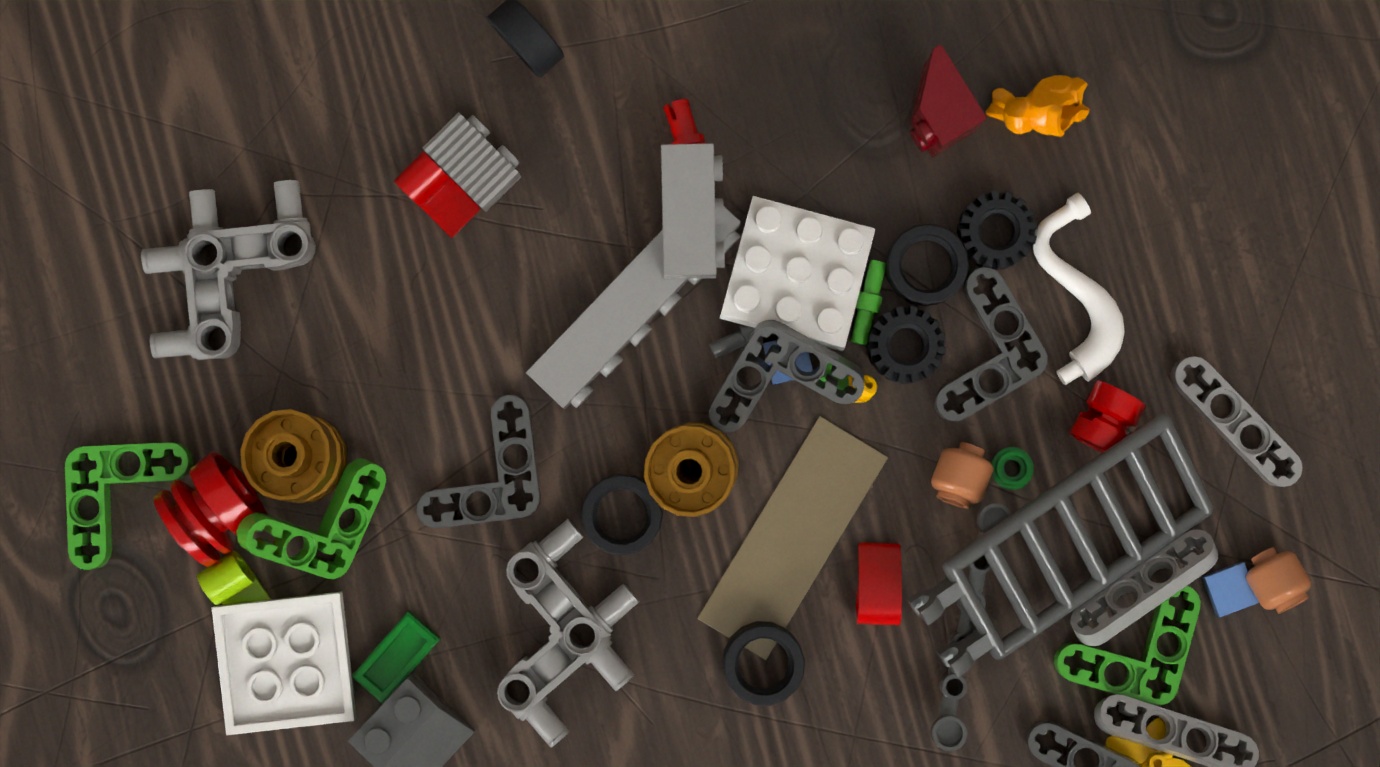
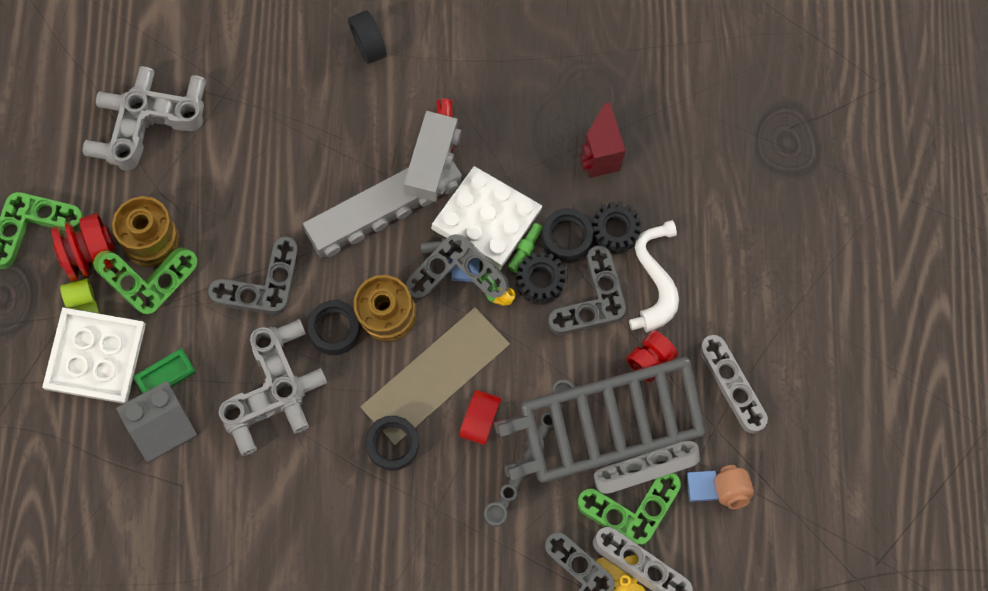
camera: 10 degrees right, 15 degrees down
red panel [393,151,480,237] -> none
light grey brick [422,112,521,212] -> none
nougat head [931,442,993,509] -> none
light orange animal [985,75,1090,137] -> none
green plate [991,447,1034,489] -> none

